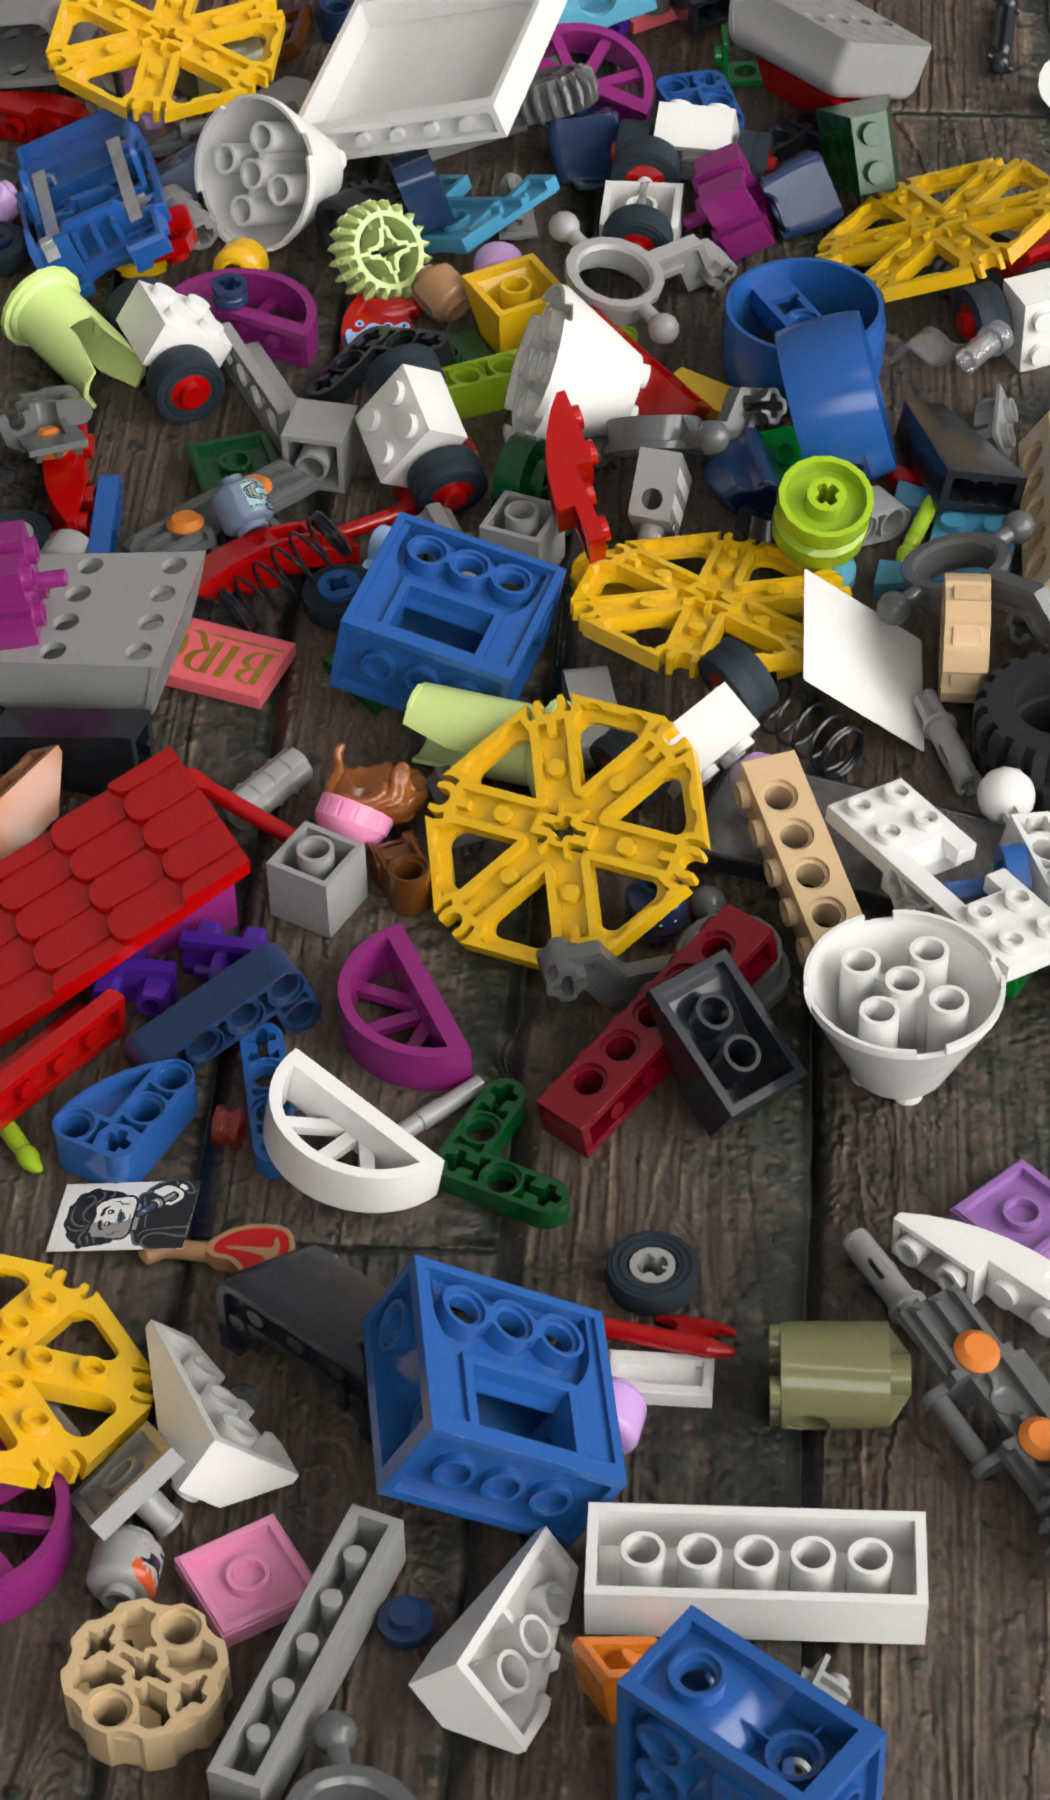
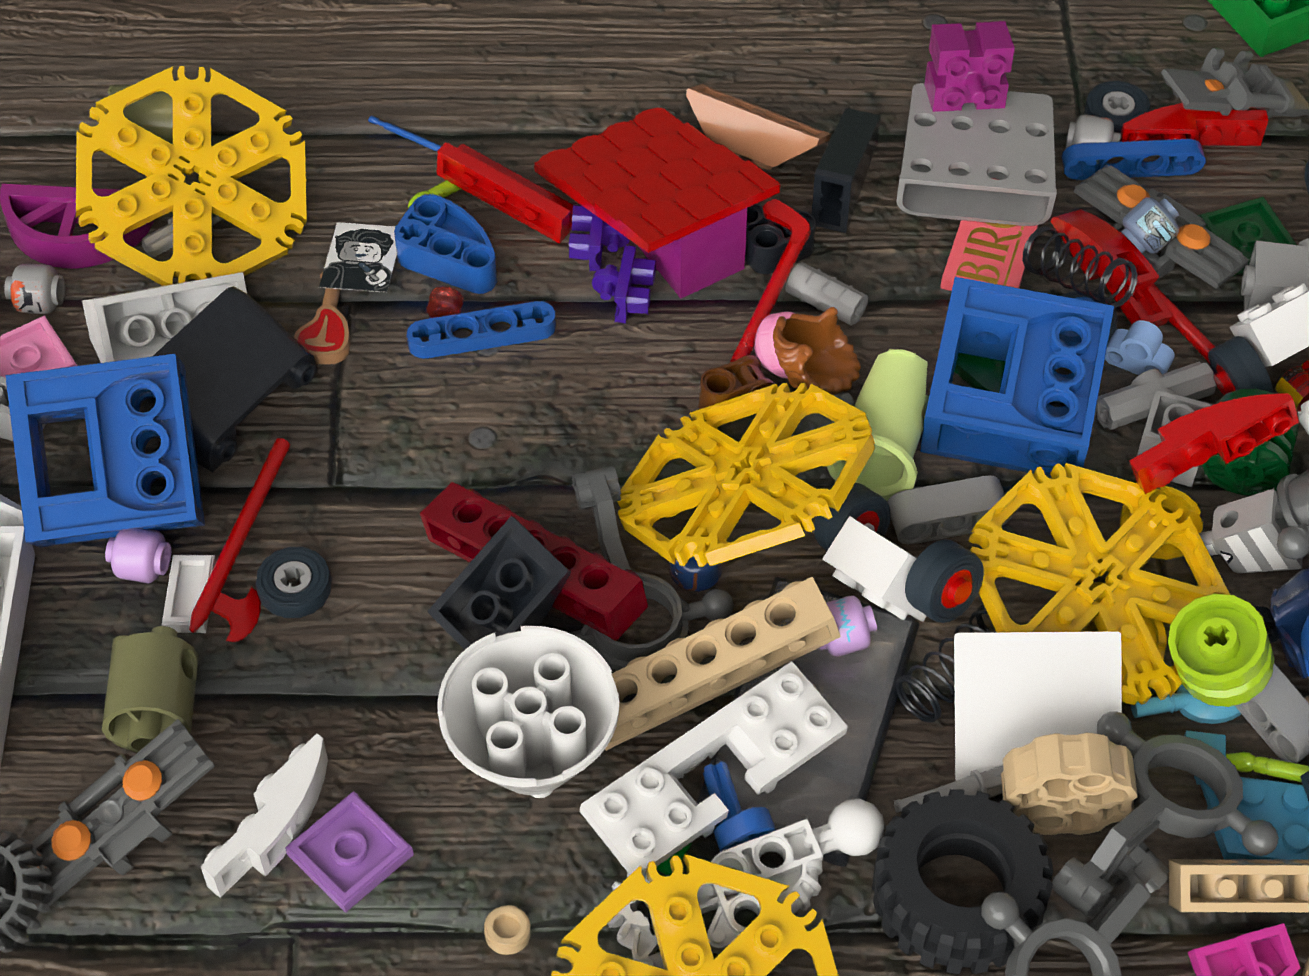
camera: 85 degrees right, 10 degrees up
light grey tile [70,1420,186,1542] -> none
dark blue beam [123,942,322,1071] -> none
white window [263,1048,445,1213] -> none
light grey head [266,821,368,939] -> none
magenta window [338,923,472,1091] -> none
light grey piece [397,1075,486,1137] -> none
dark green beam [436,1078,570,1229] -> none
light grey axle [842,1228,926,1348] -> none

